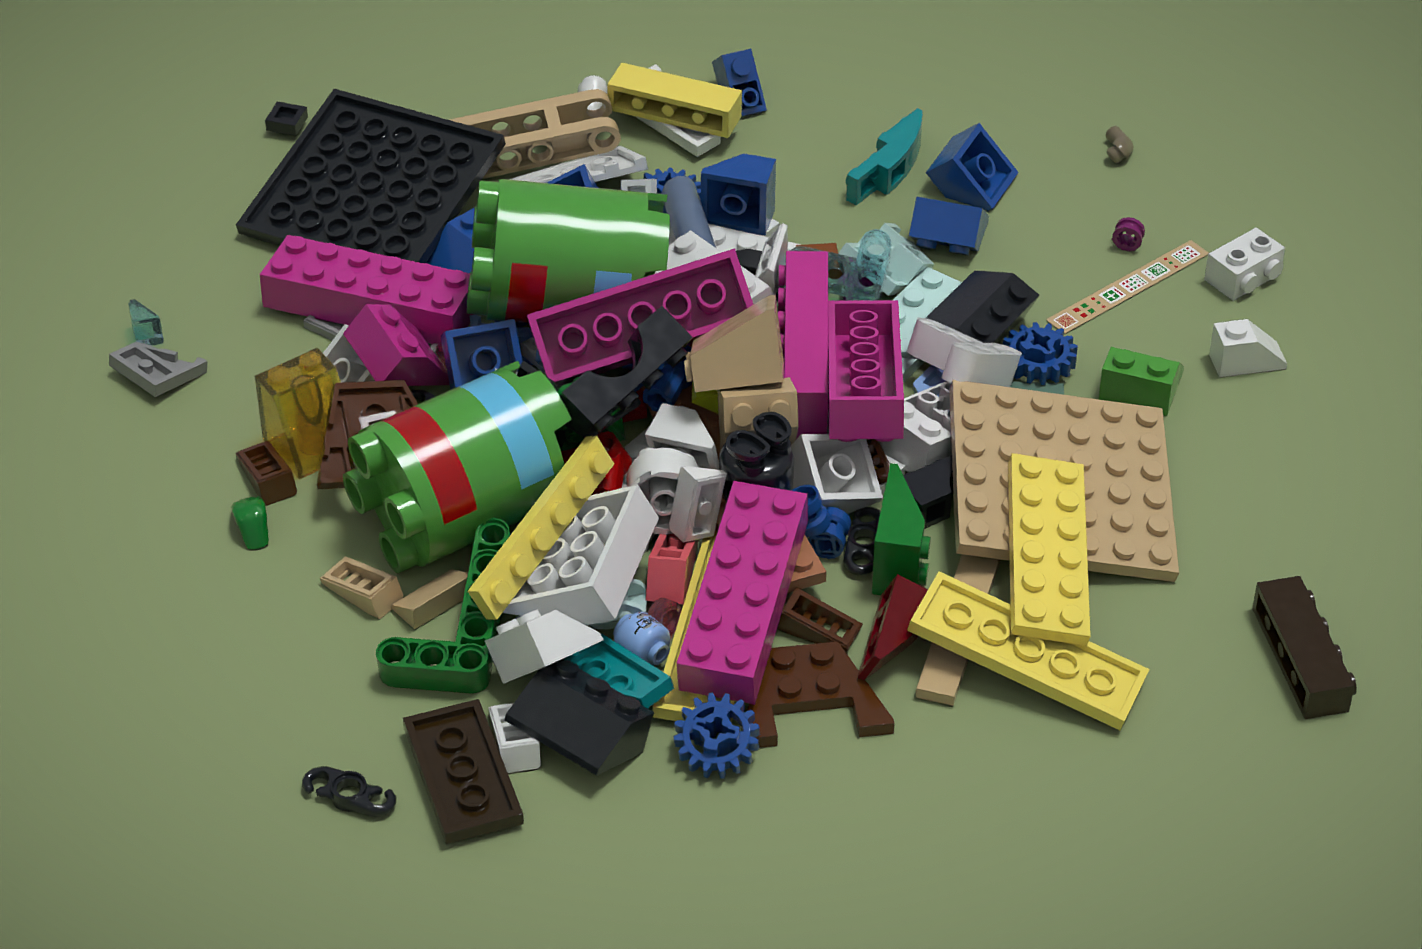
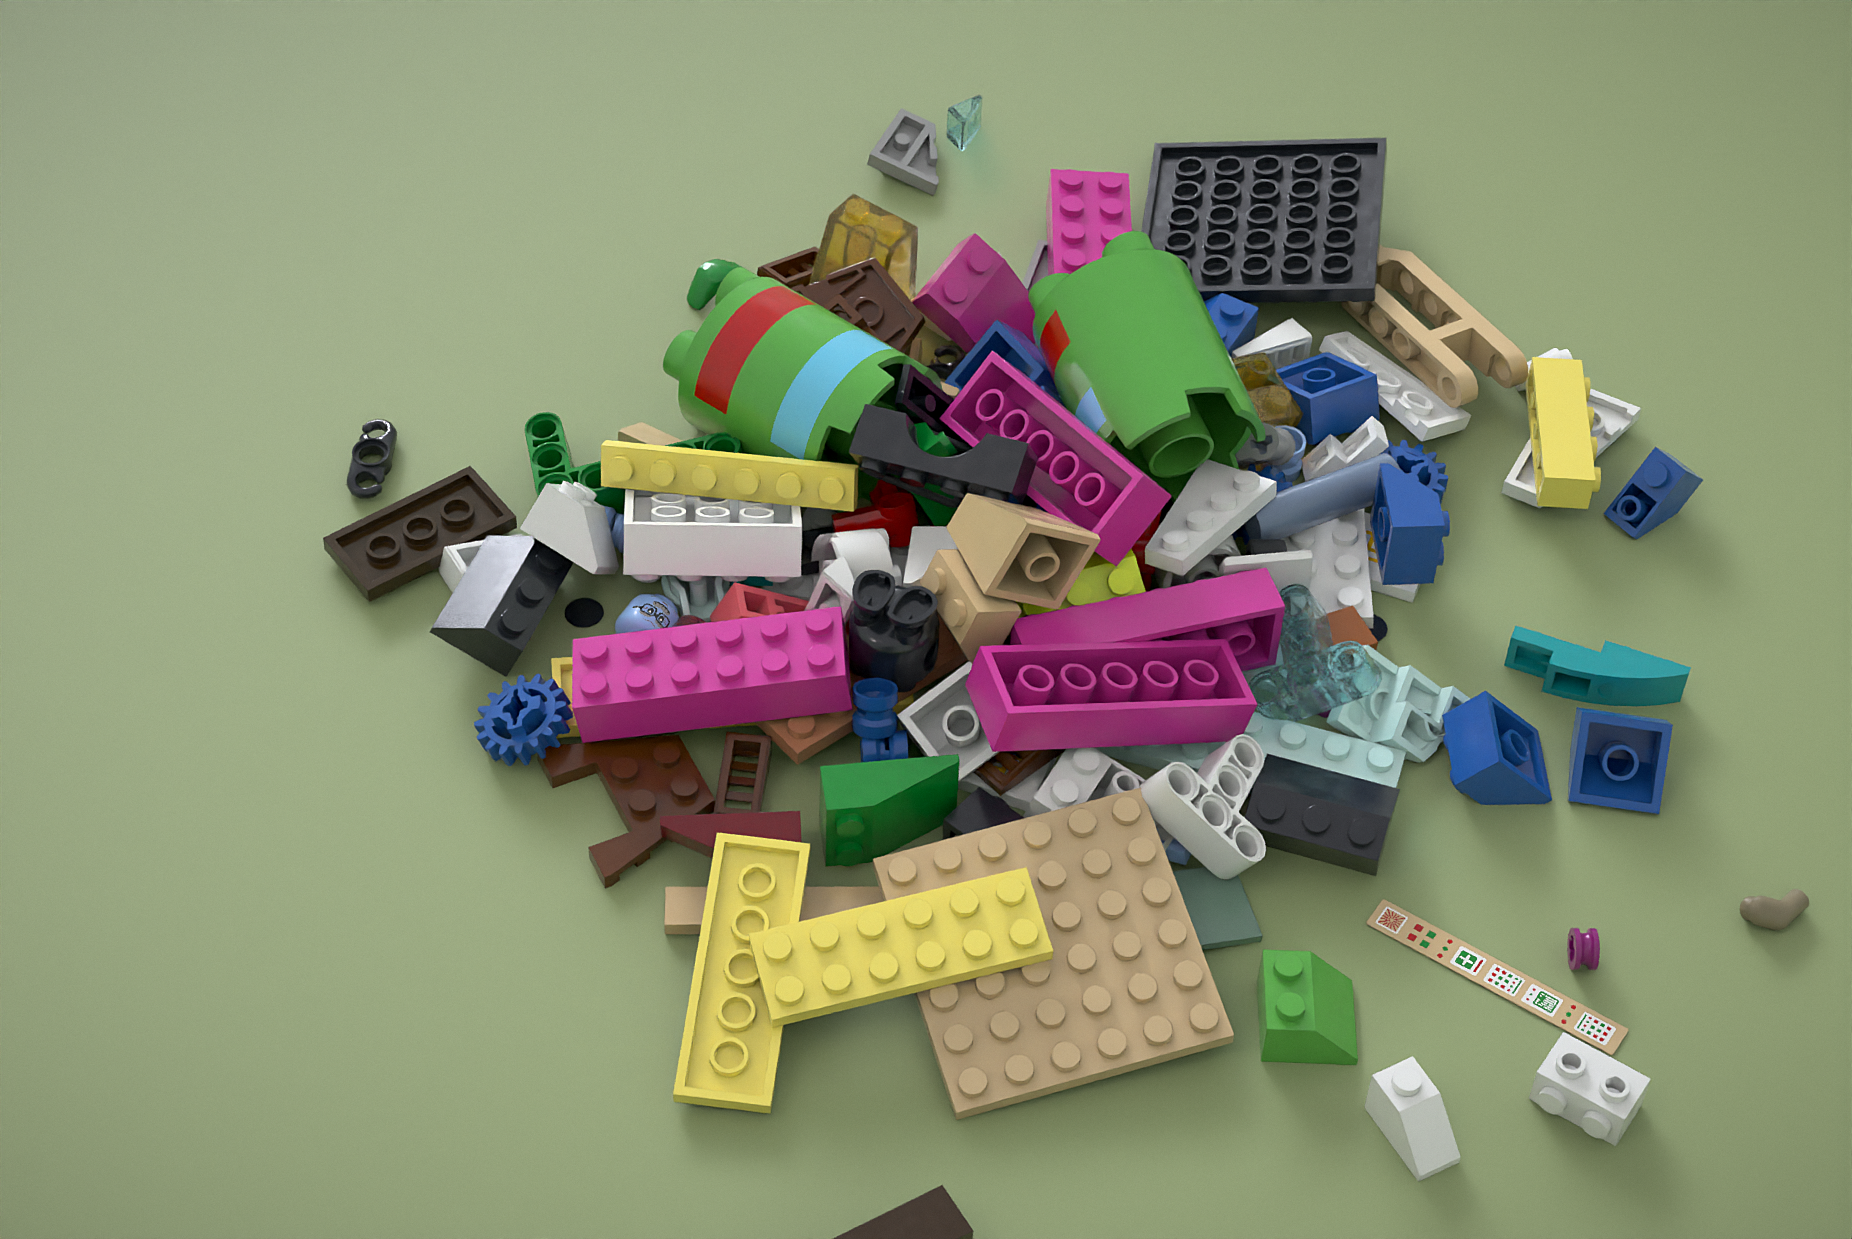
camera: 70 degrees right, 5 degrees up
black plate [265,101,308,136] -> none
tan slope [320,557,403,619] -> none
teal wing [564,633,674,708] -> none
blue gear [1002,322,1078,385] -> none

